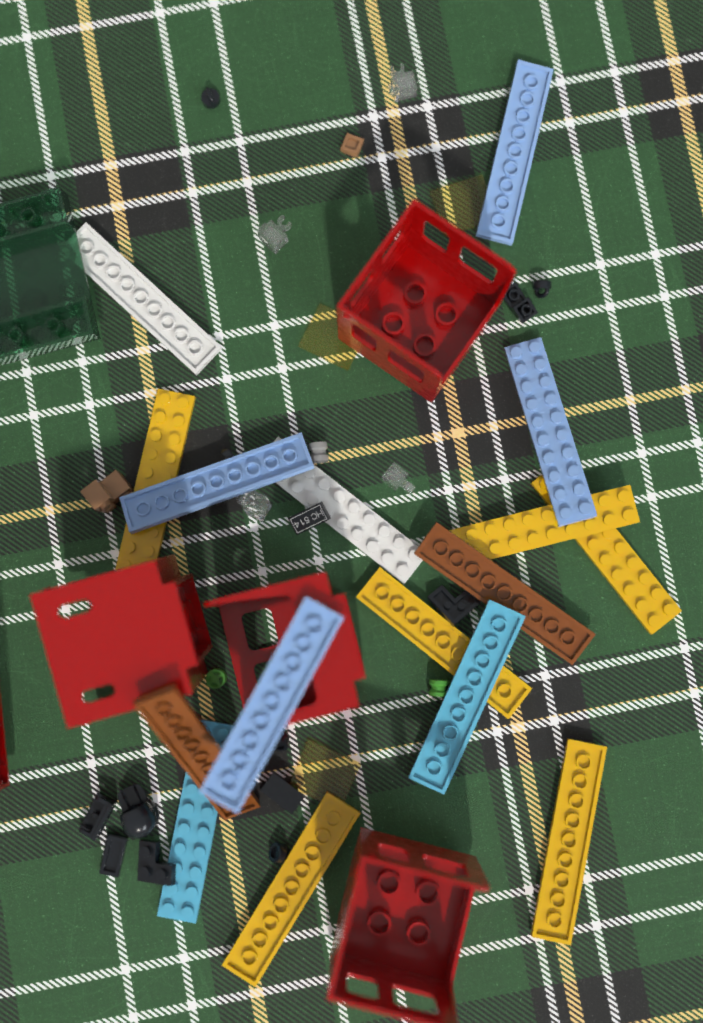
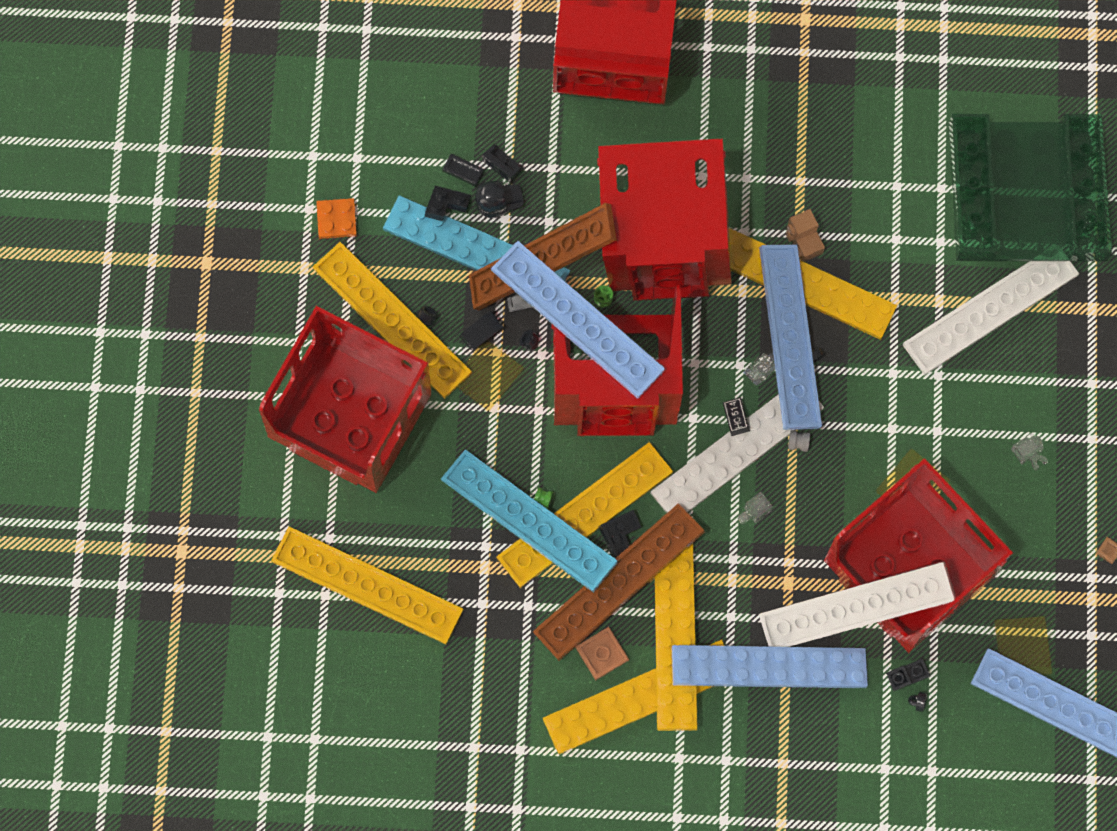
camera: 100 degrees right, 10 degrees down
none -> orange plate [316,198,357,239]
none -> nougat tile [575,627,629,681]
none -> white plate [759,561,956,647]

